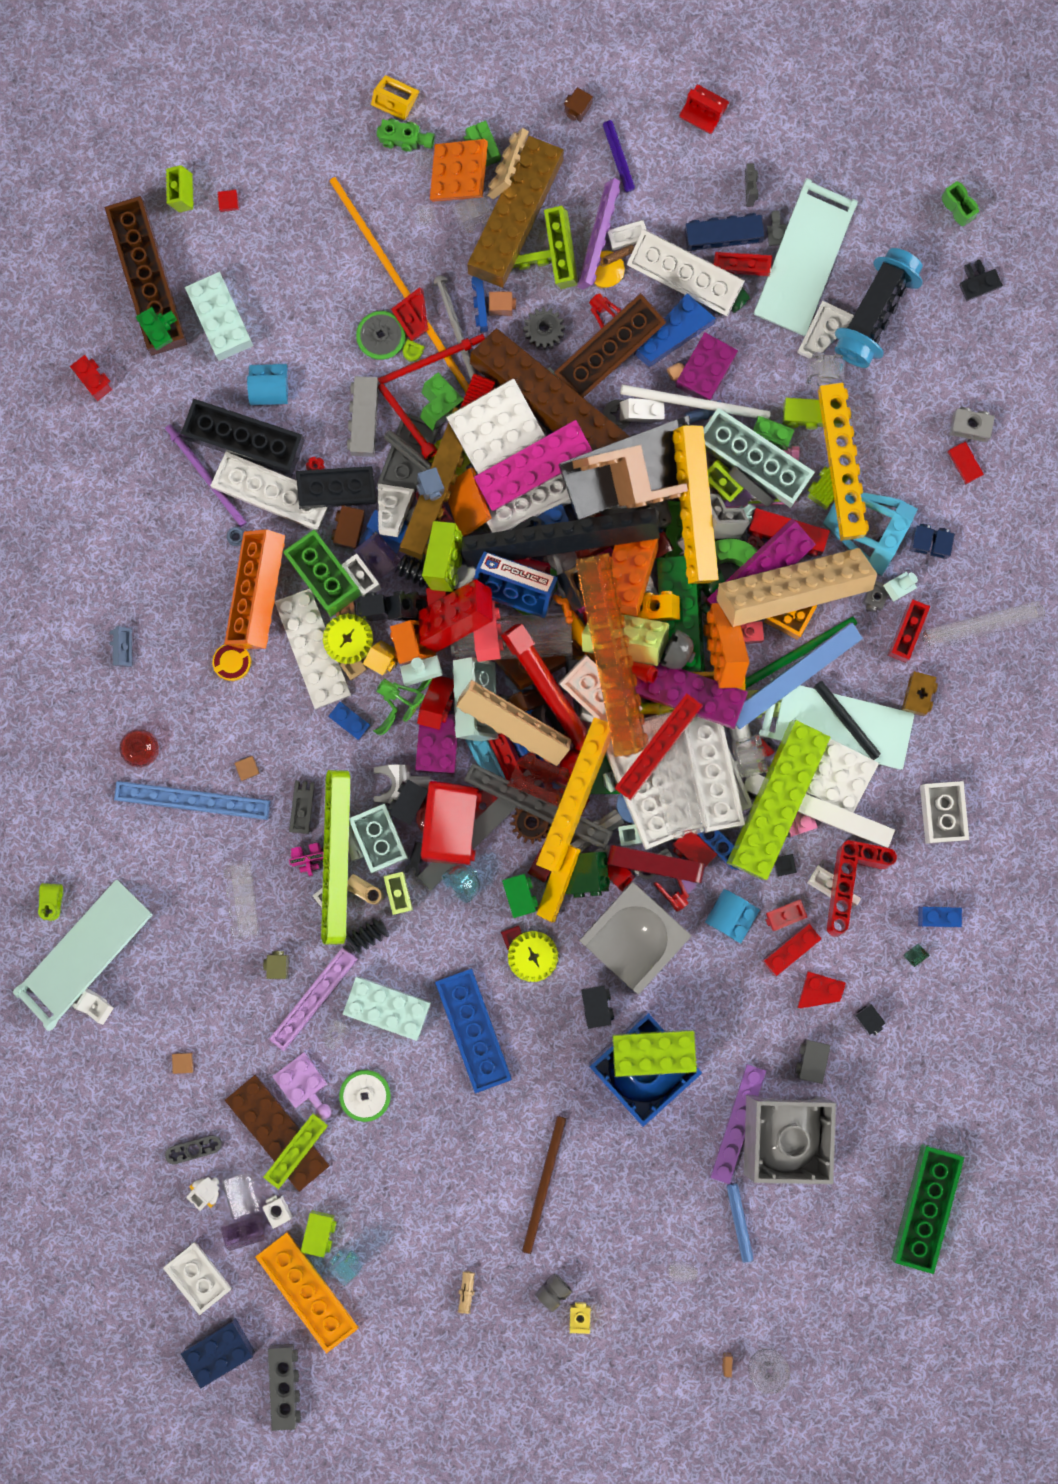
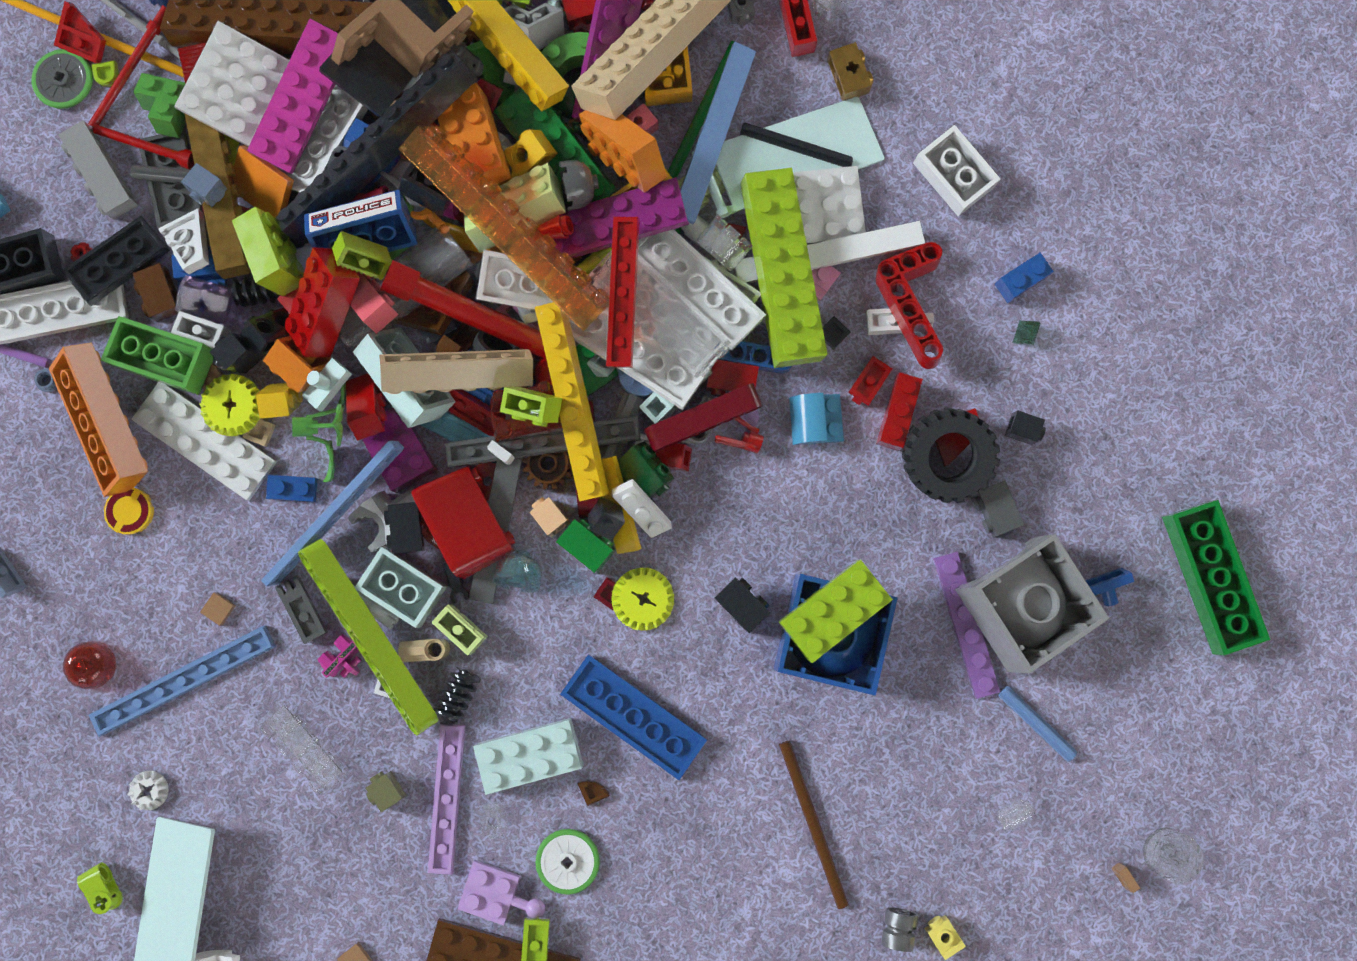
camera: 35 degrees left, 0 degrees up
light grey piece [579,882,692,995] -> none
none -> white gear [127,771,169,811]
none -> medium blue tile [261,441,404,586]
none -> lime brick [332,231,392,280]
none -> white tile [487,440,515,465]
none -> lime brick [500,387,562,427]
none -> light nougat brick [530,497,571,537]
none -> reddish brown tile [577,780,610,806]
none -> black brick [588,497,625,540]
none -> white plate [612,479,672,538]
none -> black tyre [902,408,1000,503]
none -> blue tile [1085,568,1134,607]

